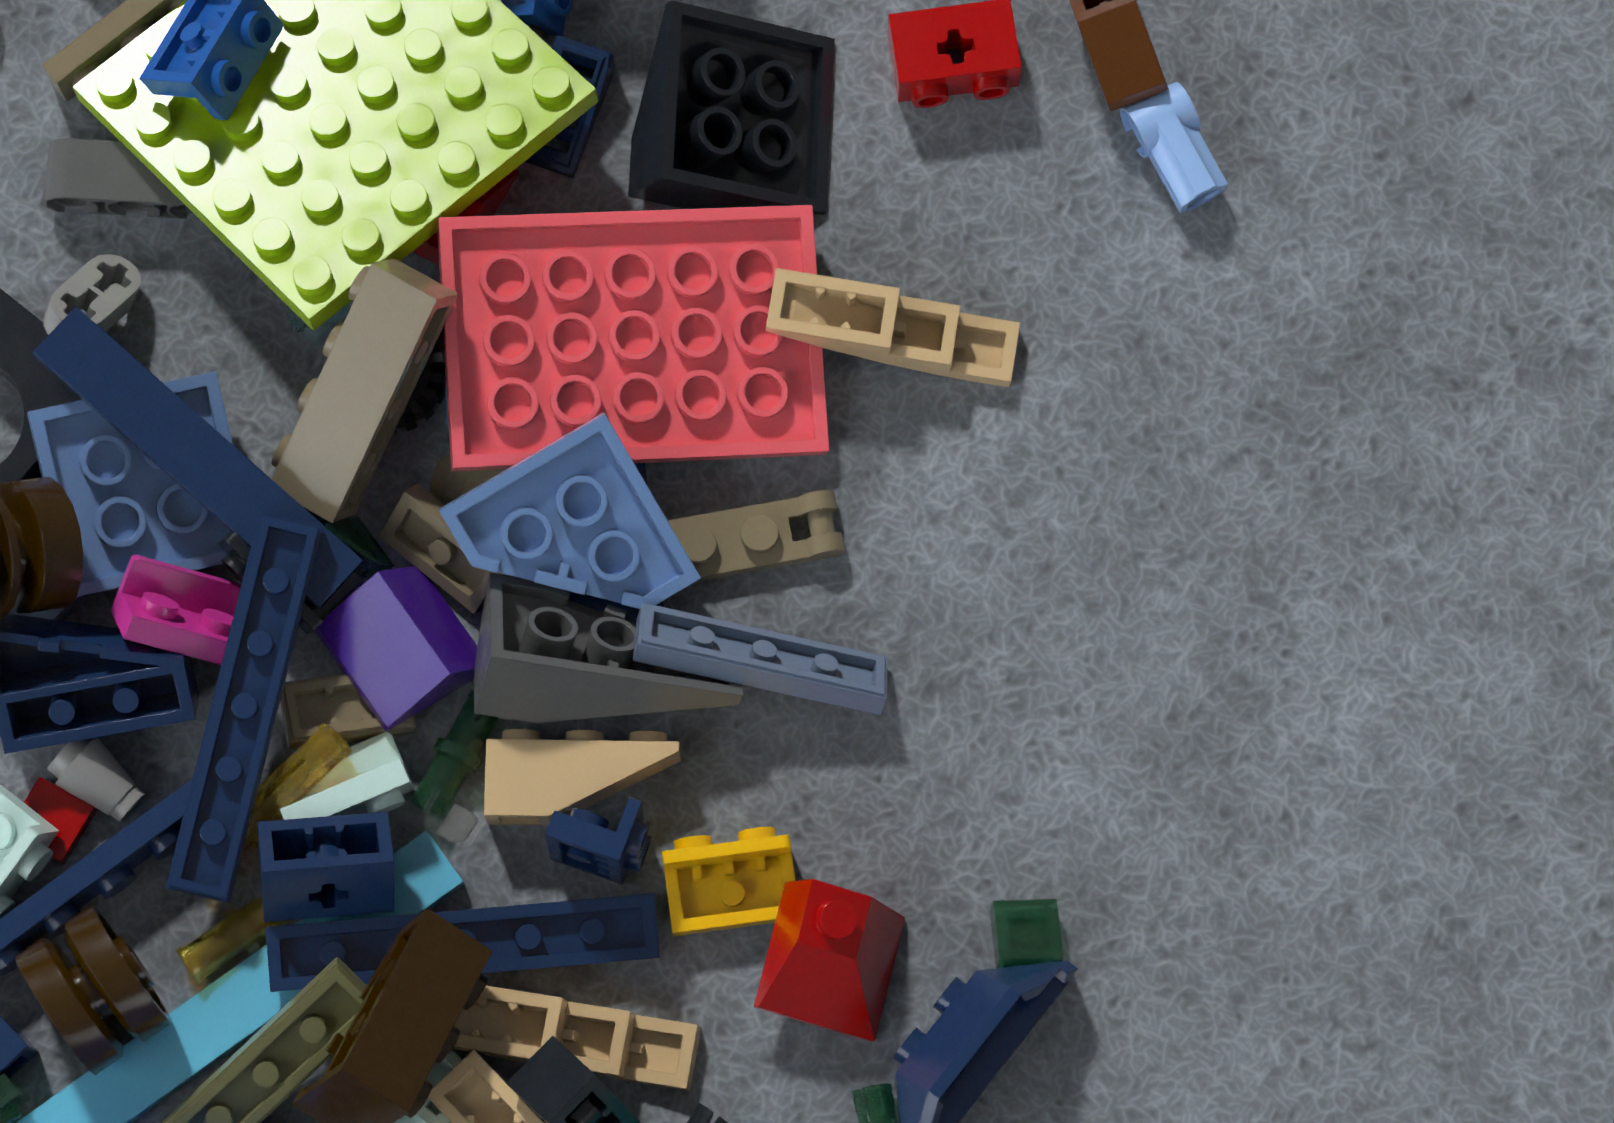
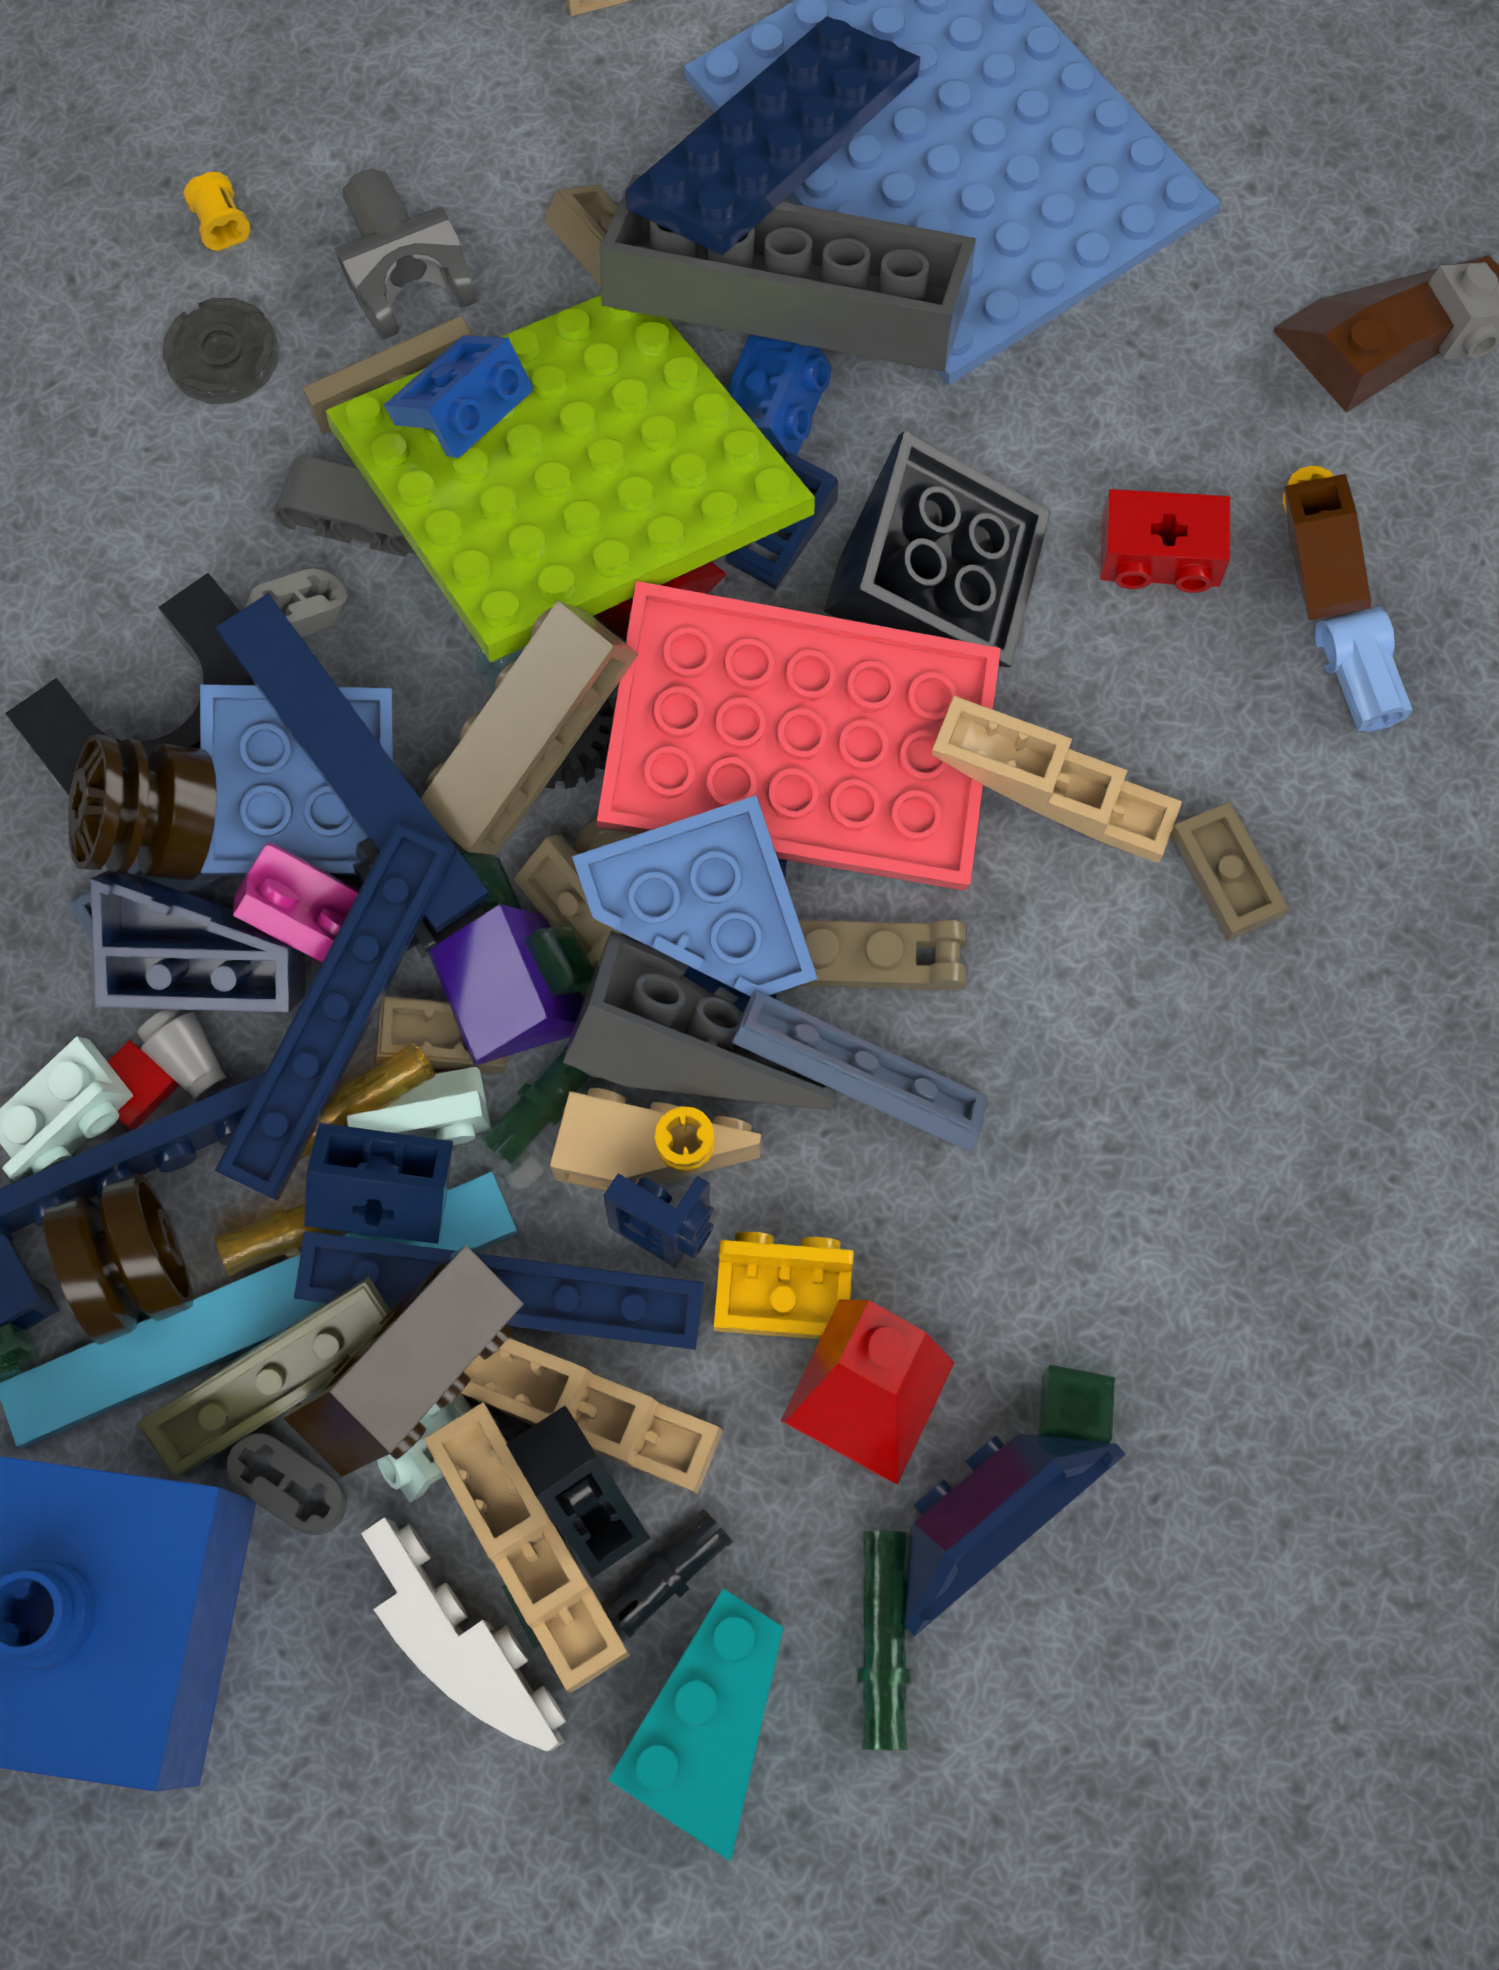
camera: 15 degrees right, 5 degrees down
none -> tile [524,926,595,996]
none -> yellow bush [654,1106,715,1172]
none -> dark tan plate [1170,801,1289,941]

